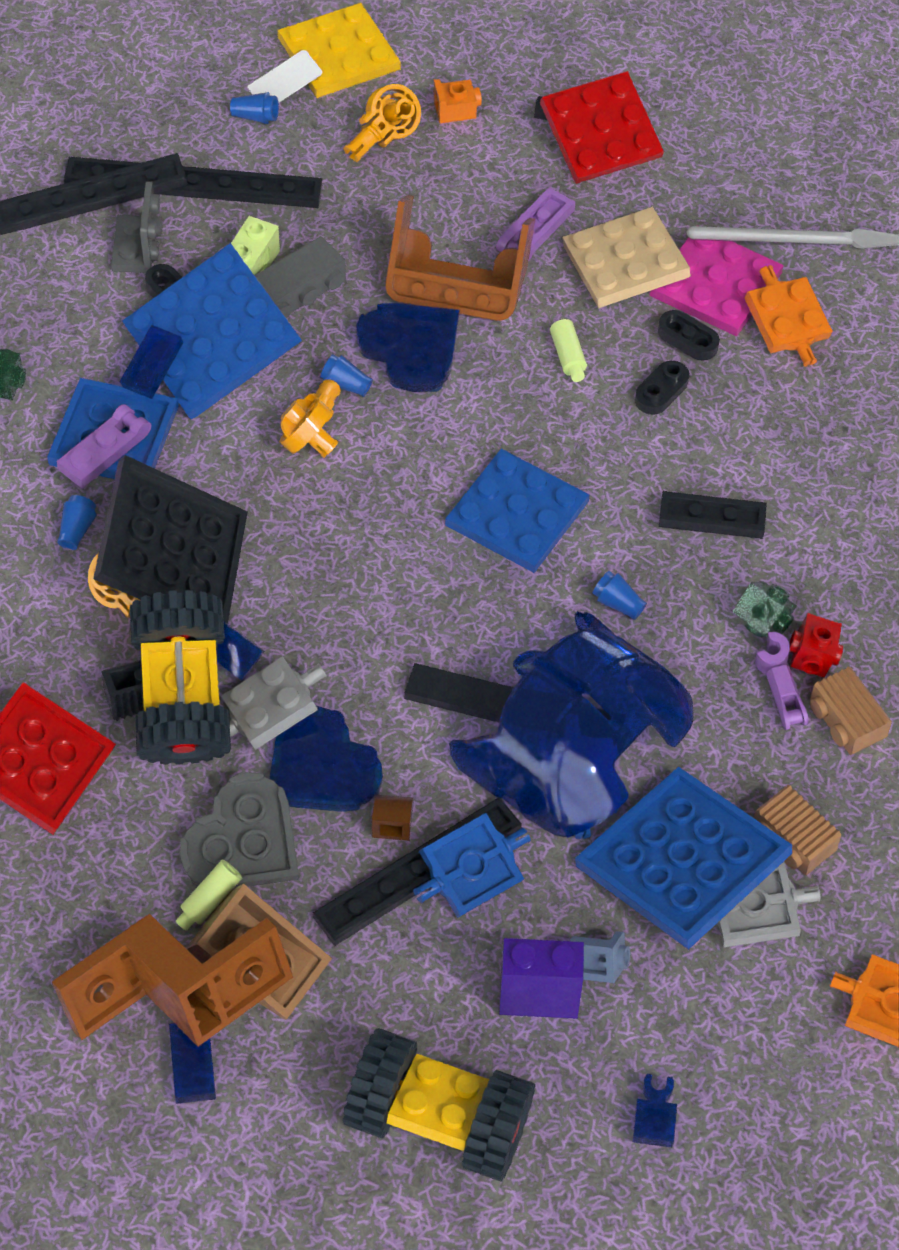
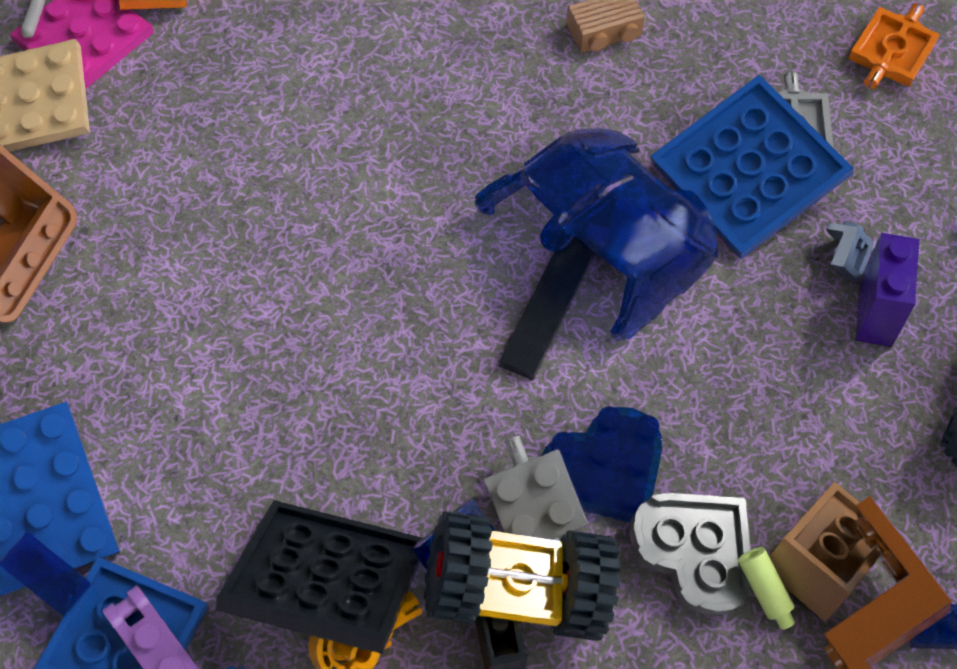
camera: 80 degrees left, 5 degrees up
light orange pin [279,379,341,458] -> none
black tile [313,797,522,946] -> none
blue cone [320,354,373,397] -> none
clear blue plate [356,303,460,392] -> none
reddish brown brick [372,794,414,841] -> none
blue plate [413,813,531,918] -> none
blue plate [445,448,590,573] -> none
yellowish green cylinder [550,319,587,382] -> none
blue cone [592,571,647,620] -> none
black plate [635,360,690,415] -> none
black plate [658,310,720,361] -> none
black plate [659,491,767,539] -> none
brick [732,581,797,638] -> none
medium nougat brick [754,785,842,876] -> none
medium lavender piece [755,632,808,730] -> none
red brick [789,613,843,678] -> none

